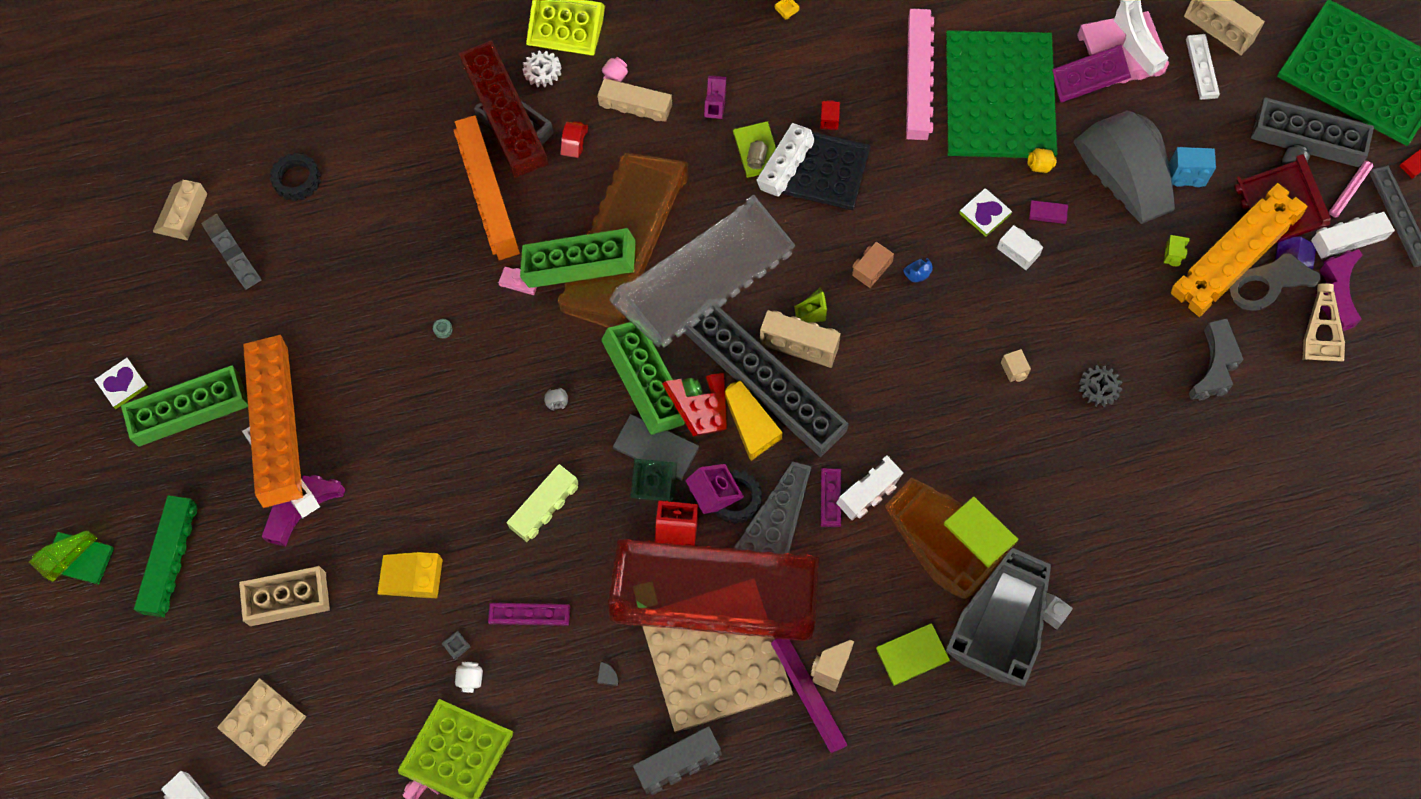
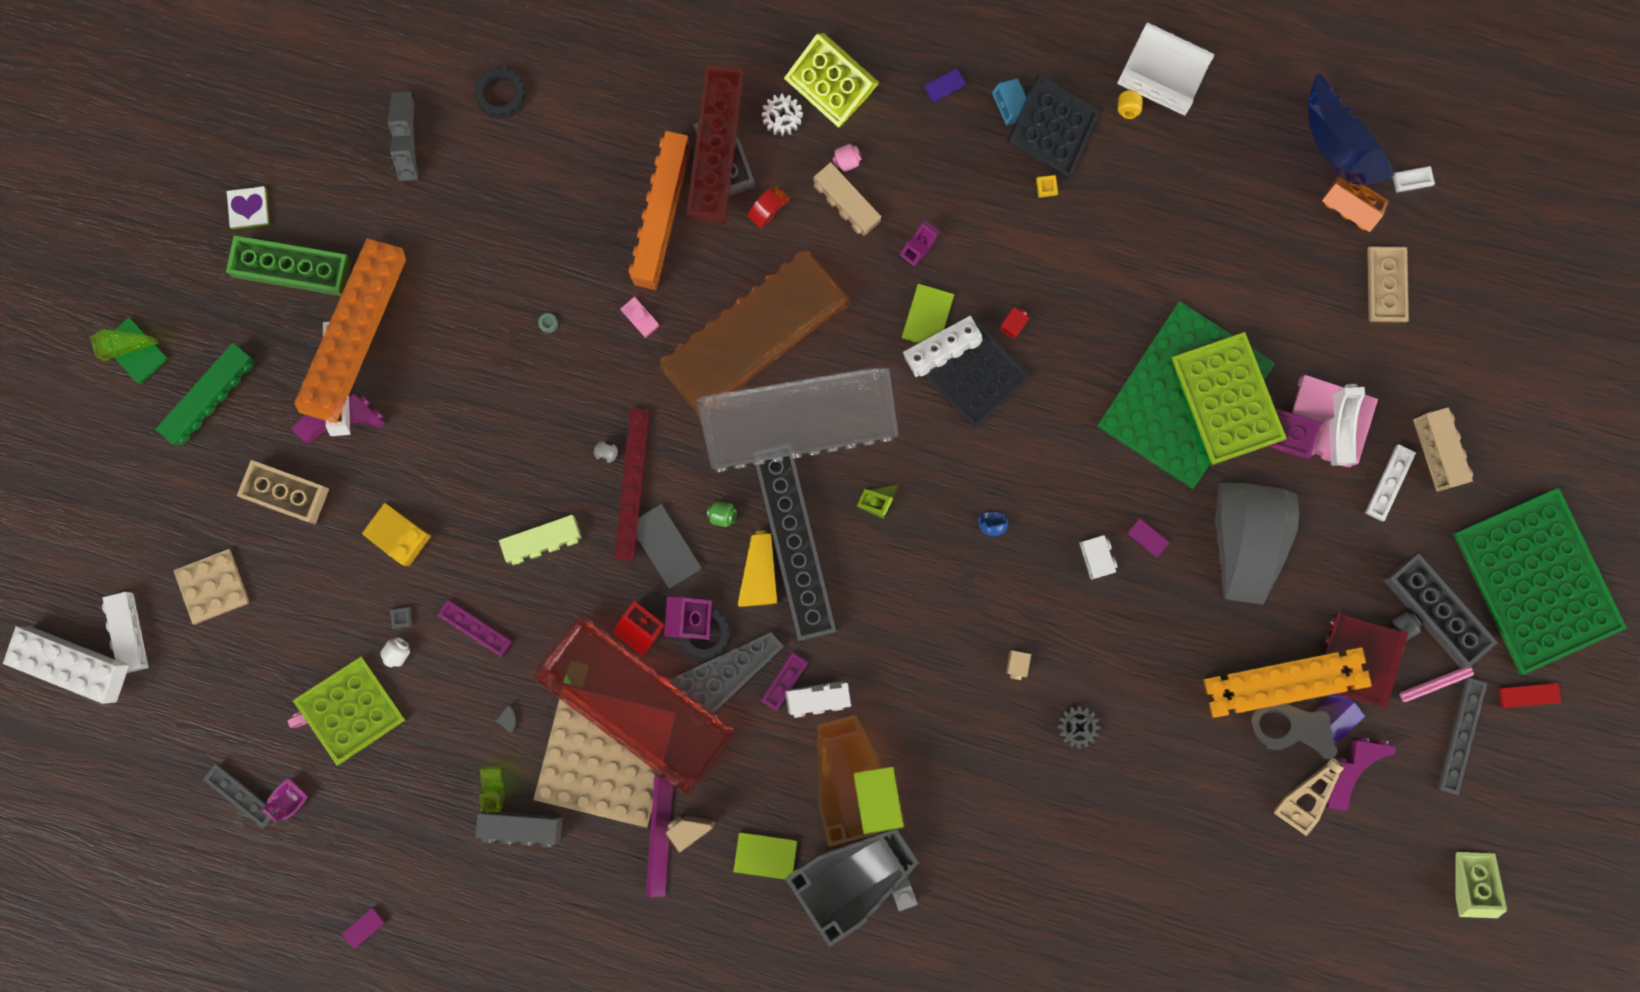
camera: 25 degrees right, 15 degrees up
tan slope [153,180,207,240] -> none
bright green brick [520,228,635,288] -> none
bright green brick [601,320,685,435] -> none
clear green brick [631,458,677,502] -> none
red wing [662,373,727,436] -> none
dark tan brick [747,141,768,169] -> none
tan brick [760,310,841,368] -> none
nougat brick [852,242,894,288] -> none
bright pink brick [906,9,934,140] -> none
tile [959,188,1012,237] -> none
yellow head [1028,148,1057,173] -> none
lime brick [1164,235,1189,266] -> none
dark azure brick [1169,147,1216,187] -> none
dark grey arch [1189,319,1243,401] -> none
white brick [1311,212,1395,259] -> none
none -> clear neon green brick [479,766,504,813]
none -> dark red plate [614,408,650,561]
none -> lime plate [1171,332,1287,465]

